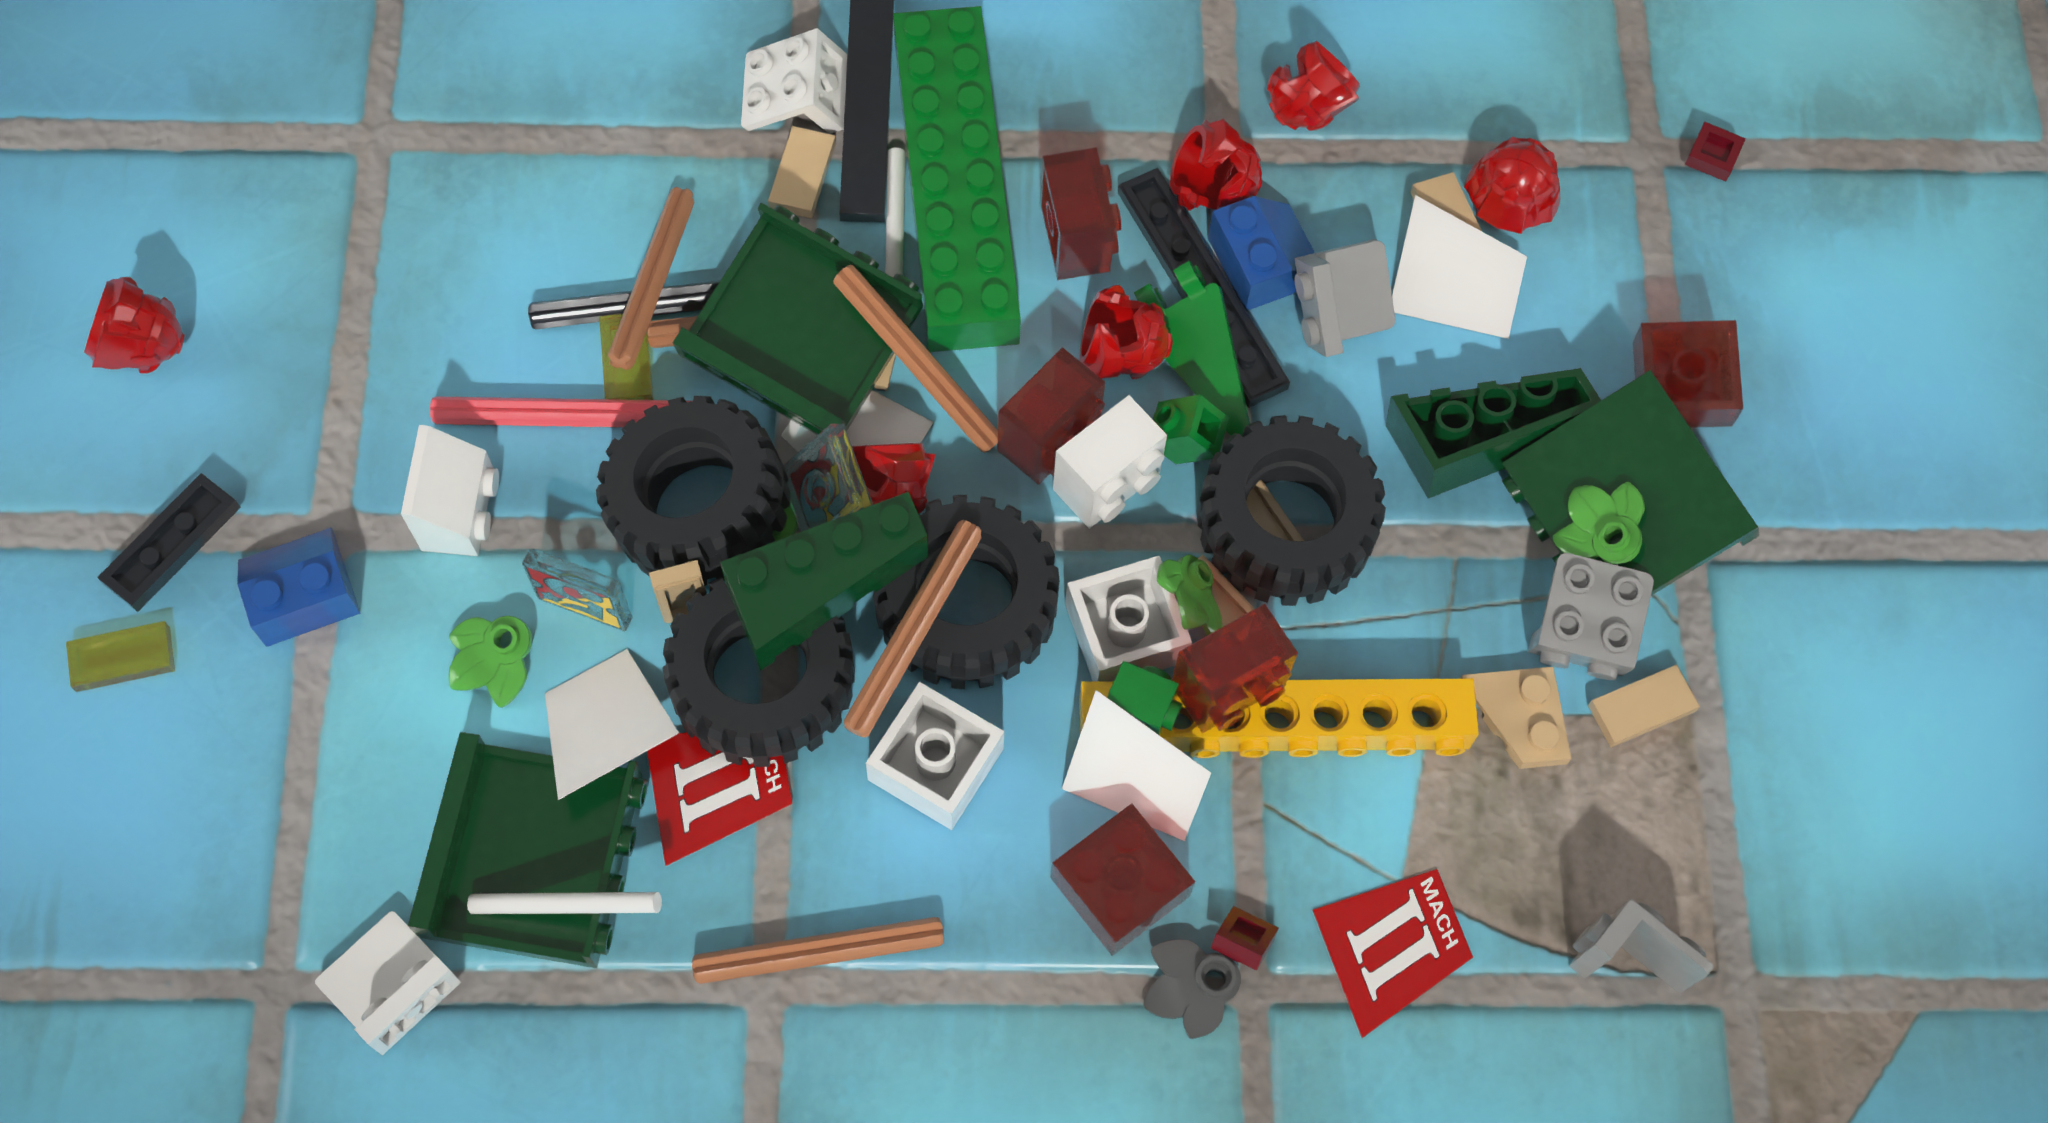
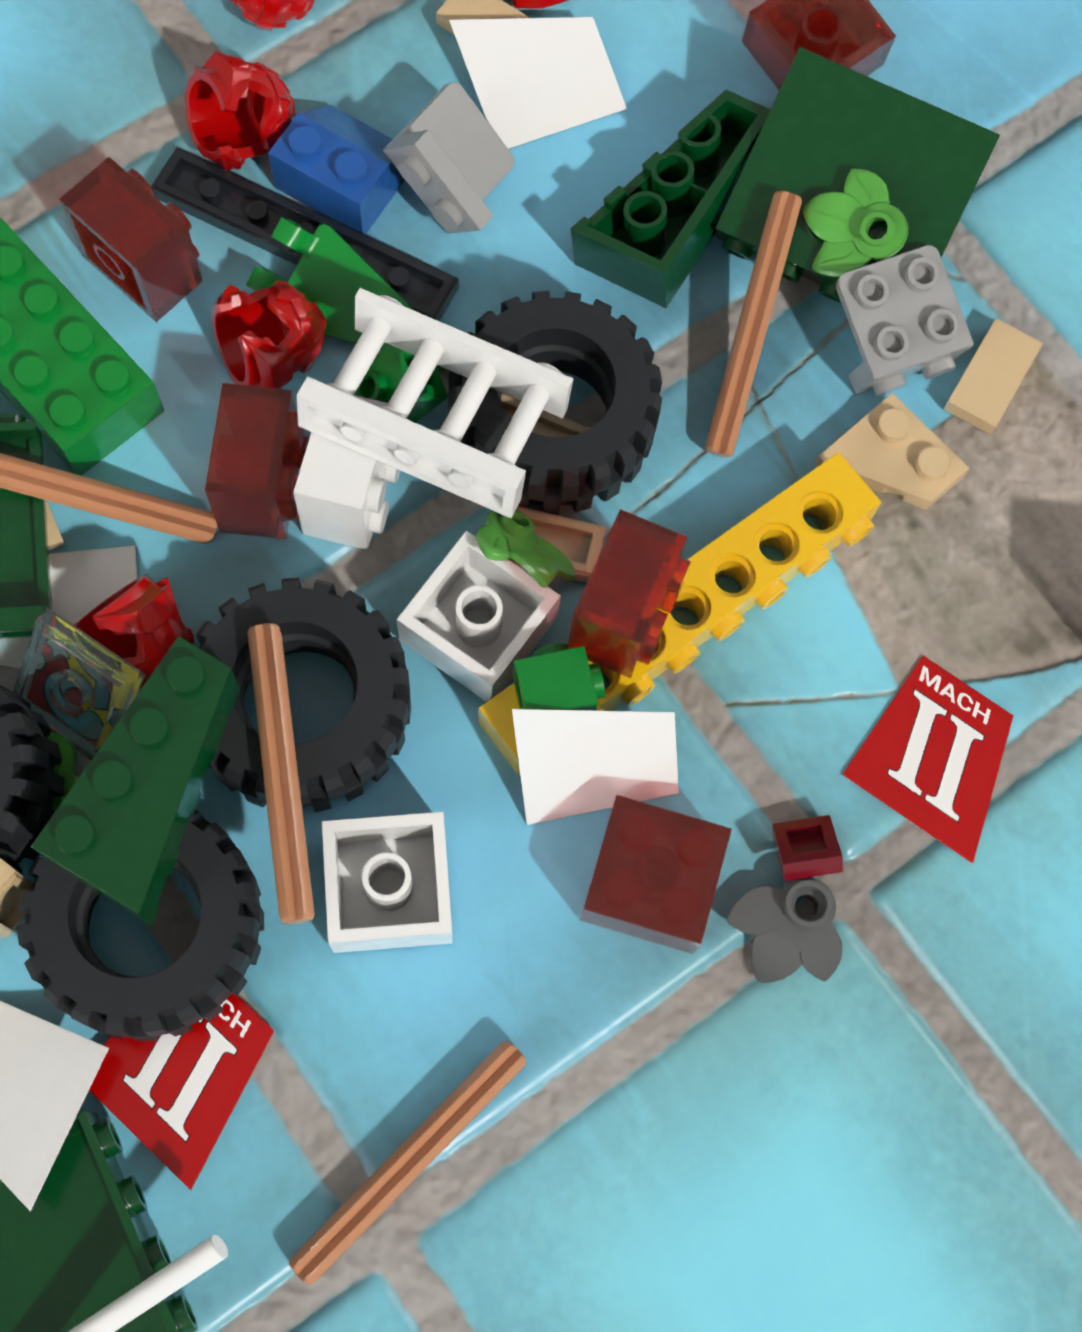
camera: 40 degrees left, 5 degrees up
none -> white fence [297,288,573,518]
none -> nougat axle [705,191,802,457]

